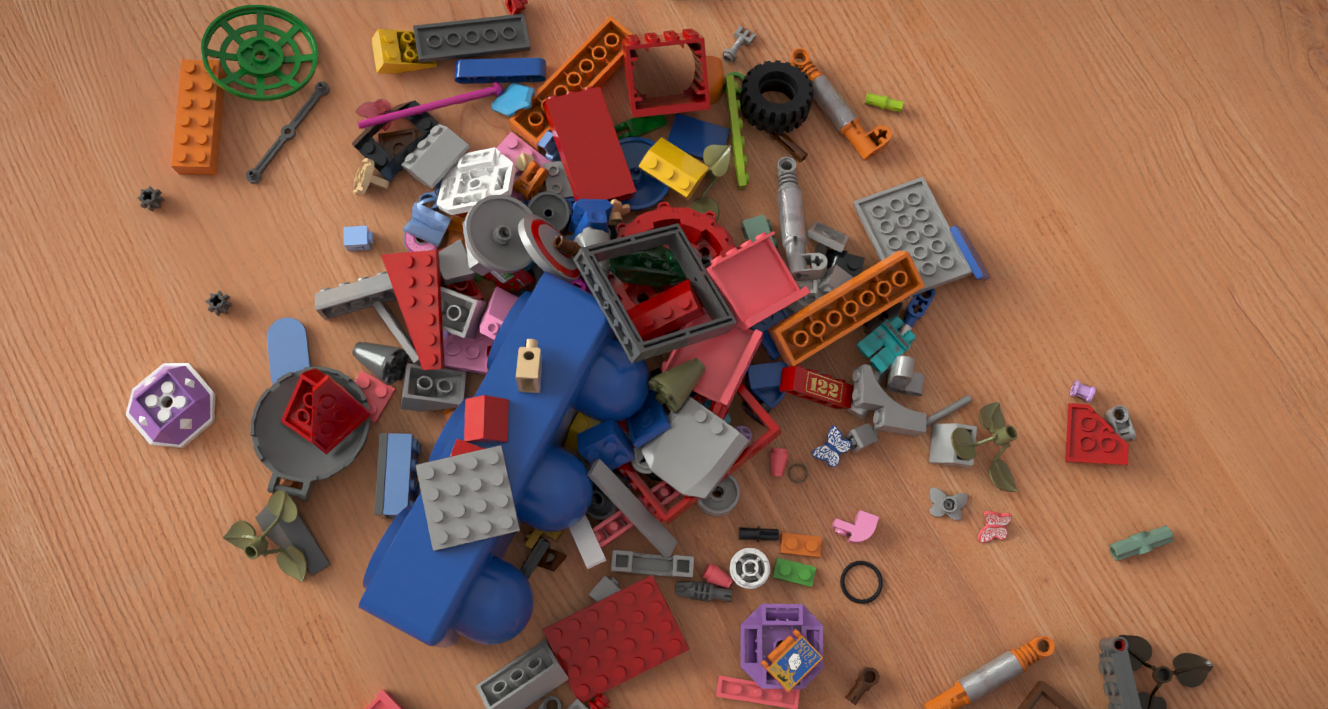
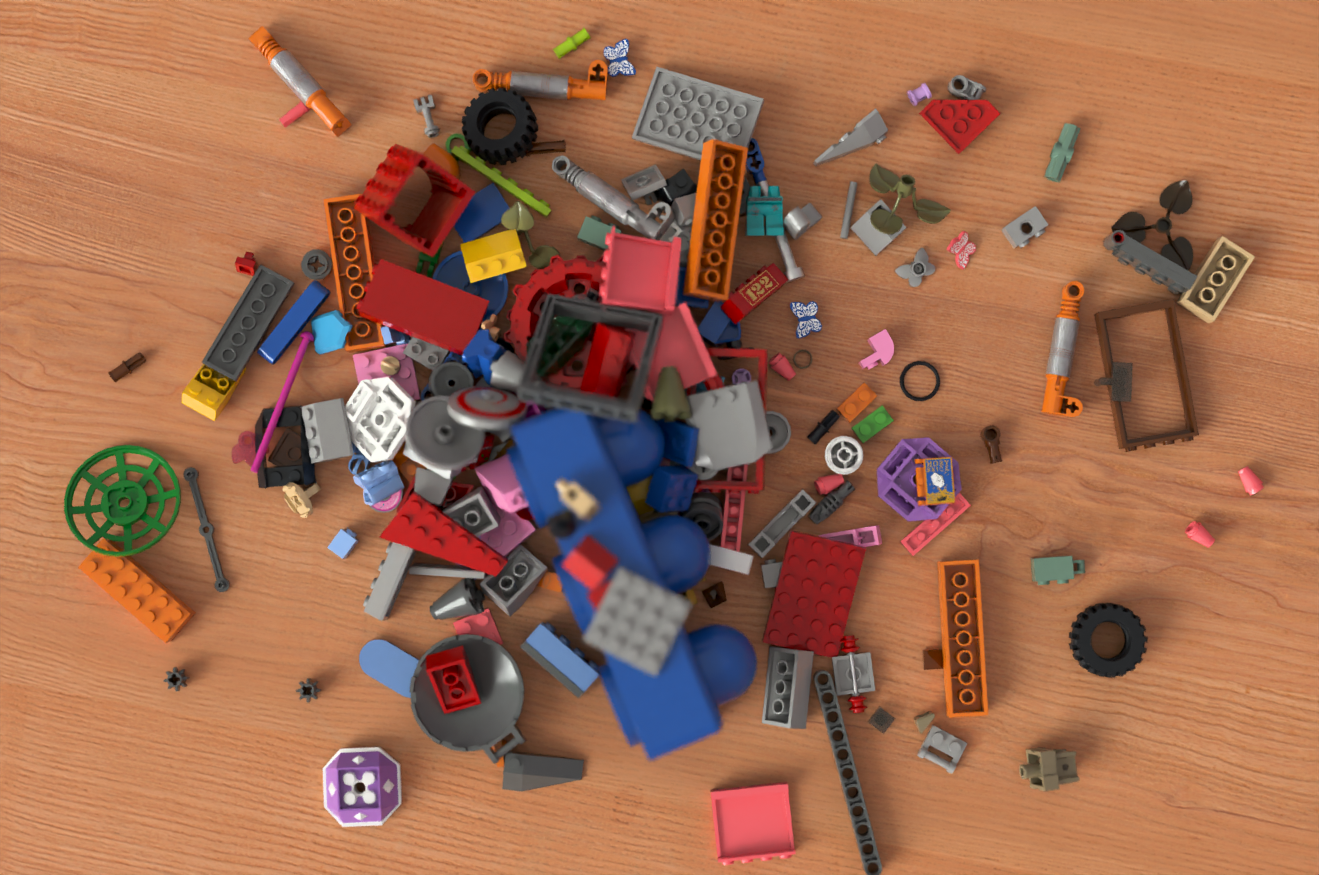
camera: 45 degrees left, 10 degrees up
olive plant [223,490,308,582] -> none
red plate [311,374,371,455] -> none
orange piece [513,160,549,201] -> none
black axle [520,538,550,579] -> none
reddish brown axle [553,235,582,257] -> none
light grey tile [587,459,678,558] -> none
light grey slope [845,423,878,454] -> none
light grey arch [852,364,926,437] -> none
blue tile [950,225,991,281] -> none
none -> dark grey gear [301,249,332,280]
none -> black piece [546,510,577,539]
none -> animal [604,39,636,77]
none -> light grey wedge [813,109,888,167]
none -> bright pink slope [818,525,882,547]
none -> light grey brick [1001,206,1048,248]

